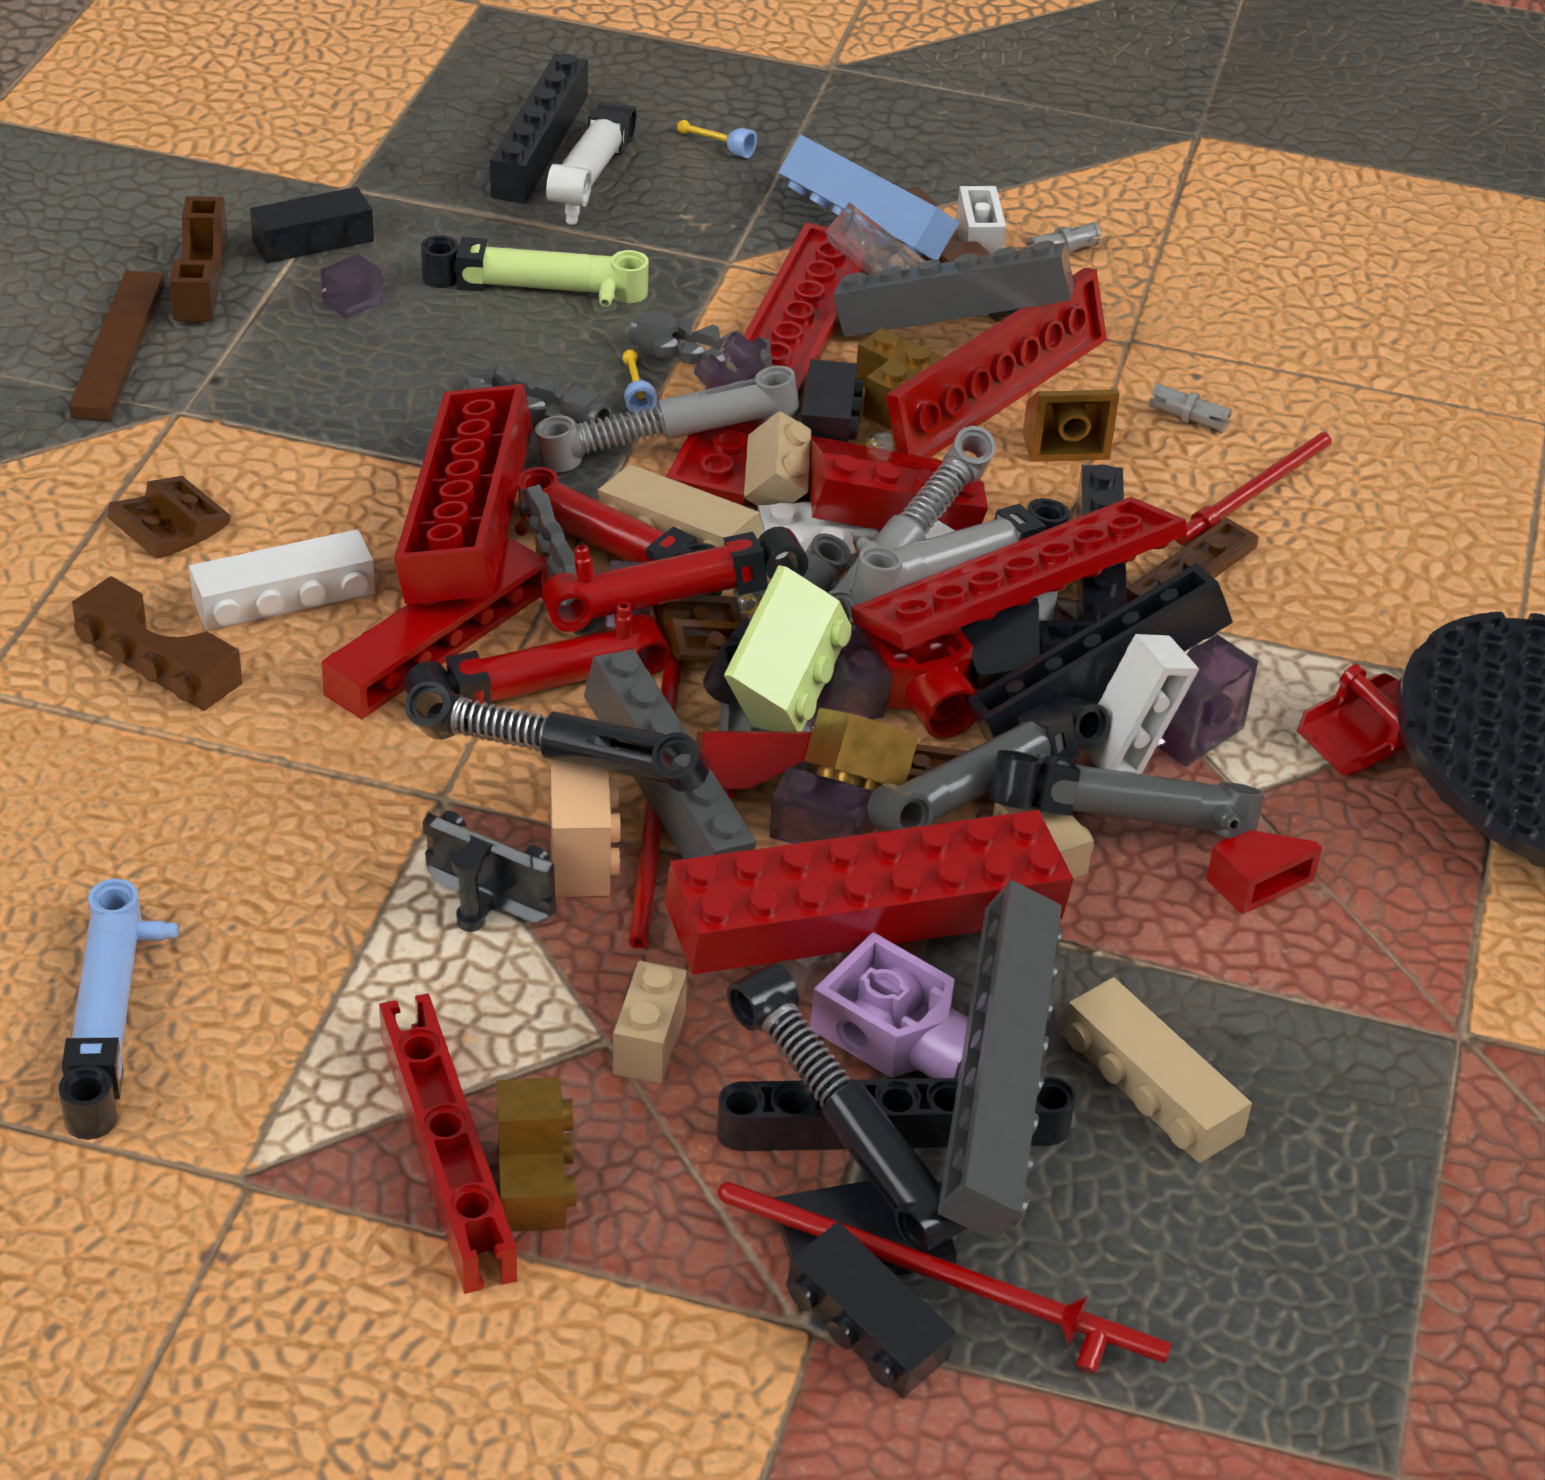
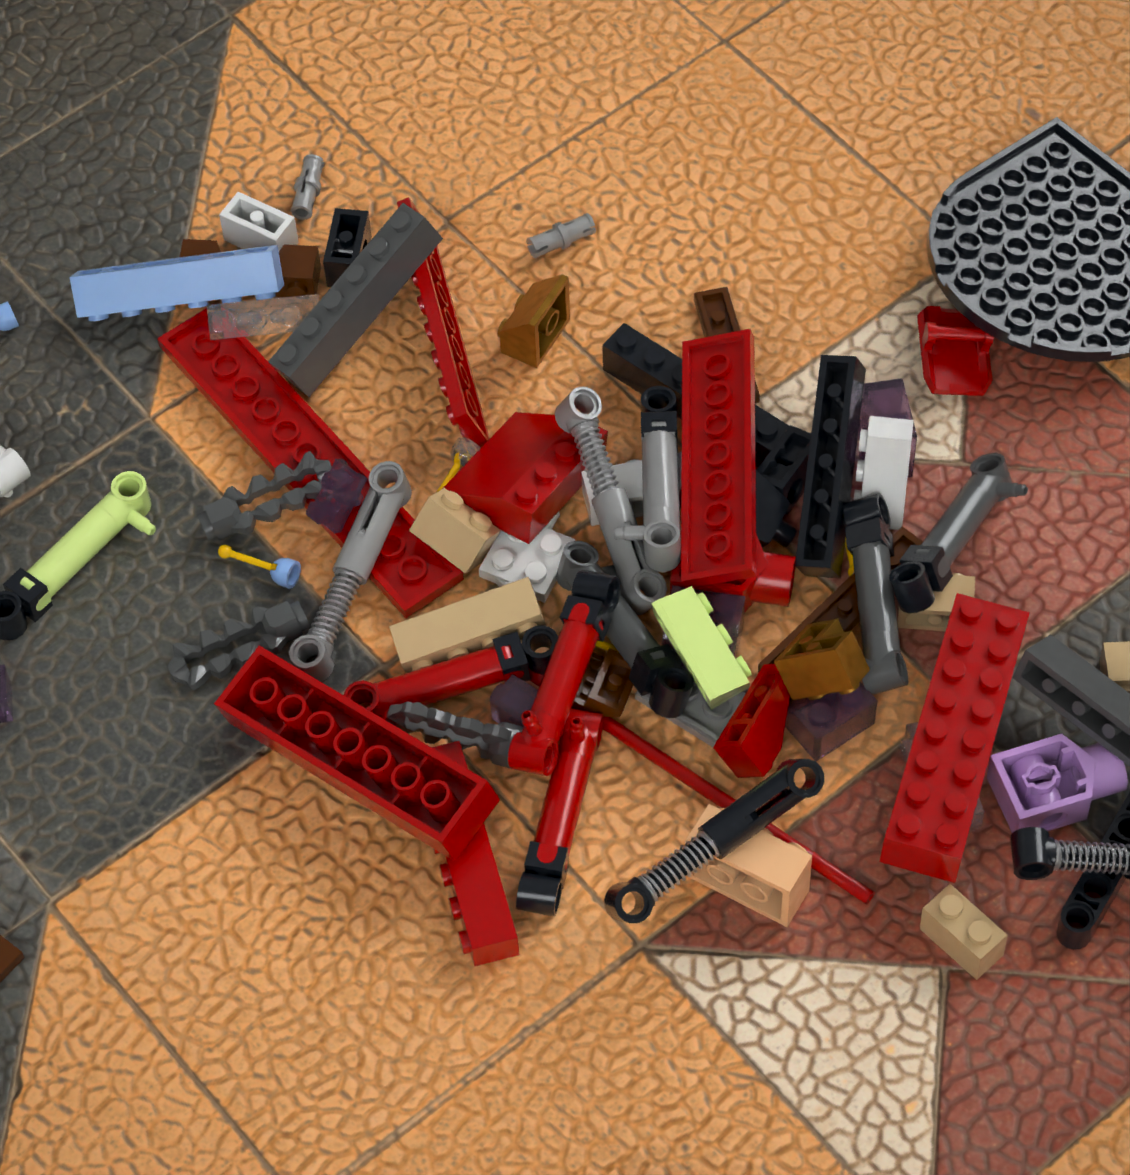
camera: 50 degrees left, 15 degrees up
reddish brown arch [72,576,243,711] -> none
reddish brown slope [107,476,231,558] -> none
white brick [189,529,375,631] -> none
red piece [379,993,517,1294] -> none
black shield [422,810,556,932] -> none
pearl gold brick [496,1077,576,1232] -> none
dark grey brick [584,649,757,859] -> none
black brick [801,359,864,443] -> none
pearl gold brick [857,327,944,430] -> none
red bar [1175,432,1332,545] -> none
red slope [1206,830,1322,915] -> none

